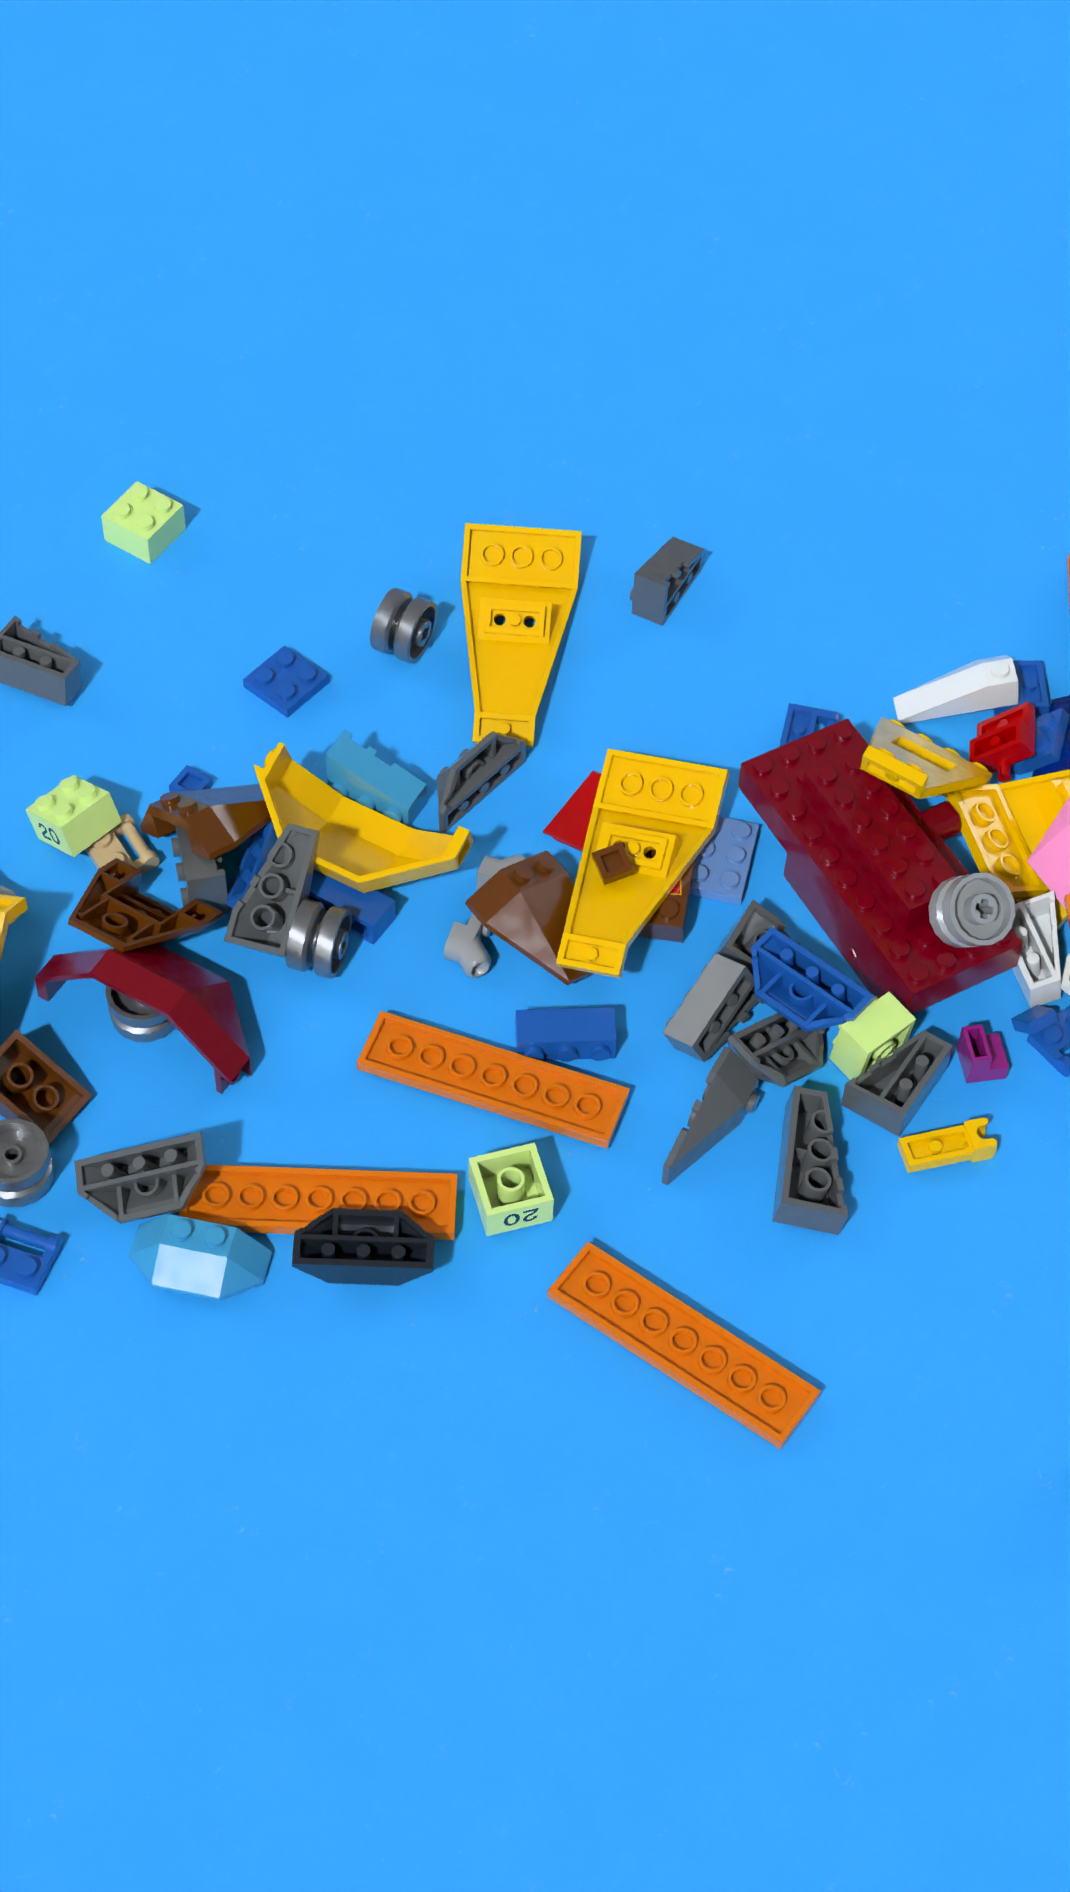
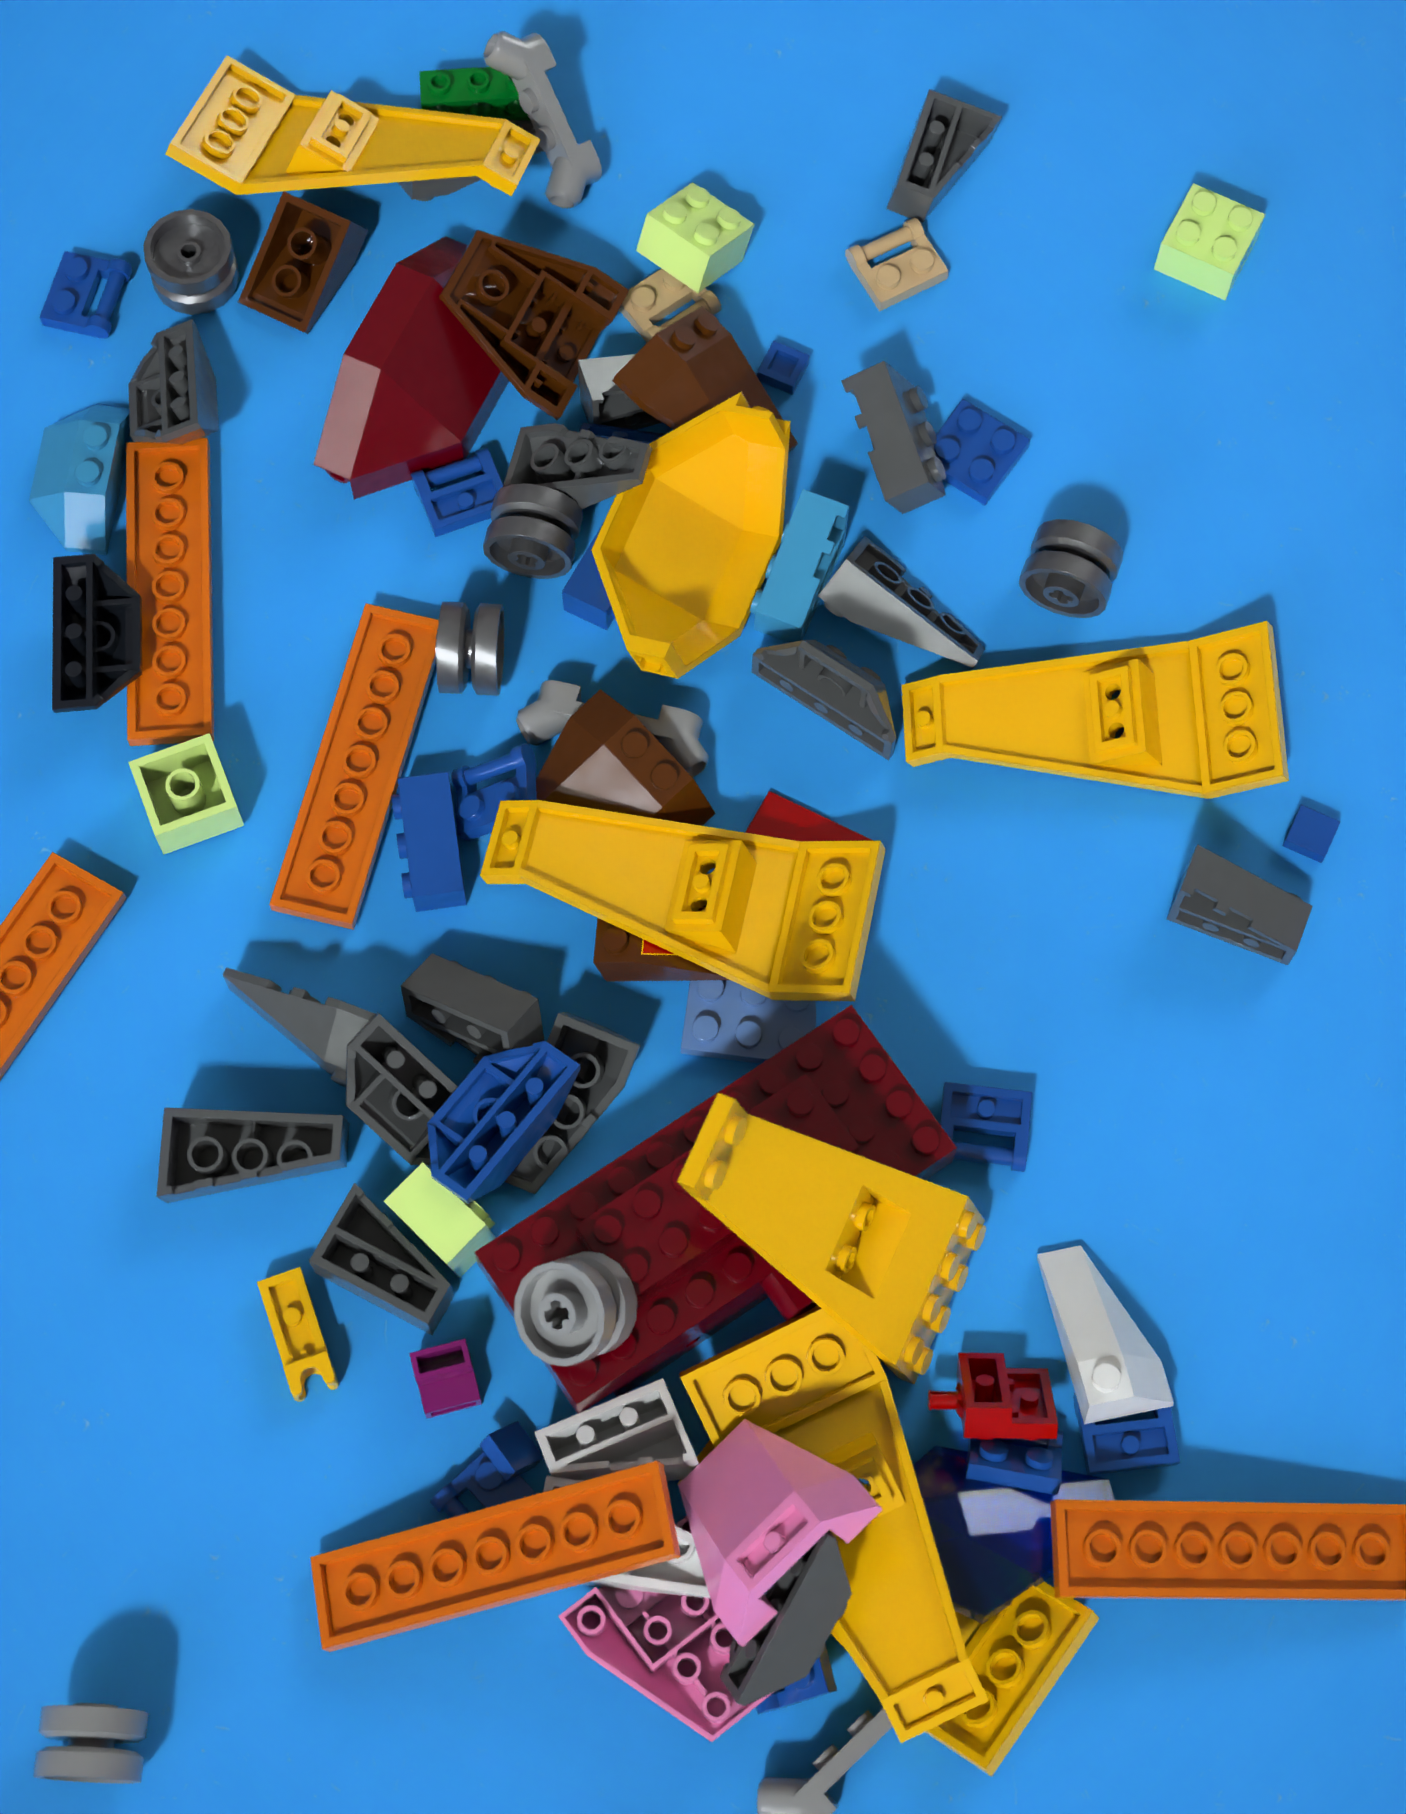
camera: 85 degrees right, 15 degrees up
reddish brown plate [592,842,634,885] -> none
none -> blue plate [410,447,503,537]
none -> flat silver wheel [435,602,504,696]
none -> blue plate [451,743,537,841]
none -> dark grey wedge [818,536,985,668]
none -> dark grey wedge [841,361,946,514]
none -> tan plate [845,217,949,311]
none -> blue tile [1282,805,1340,863]

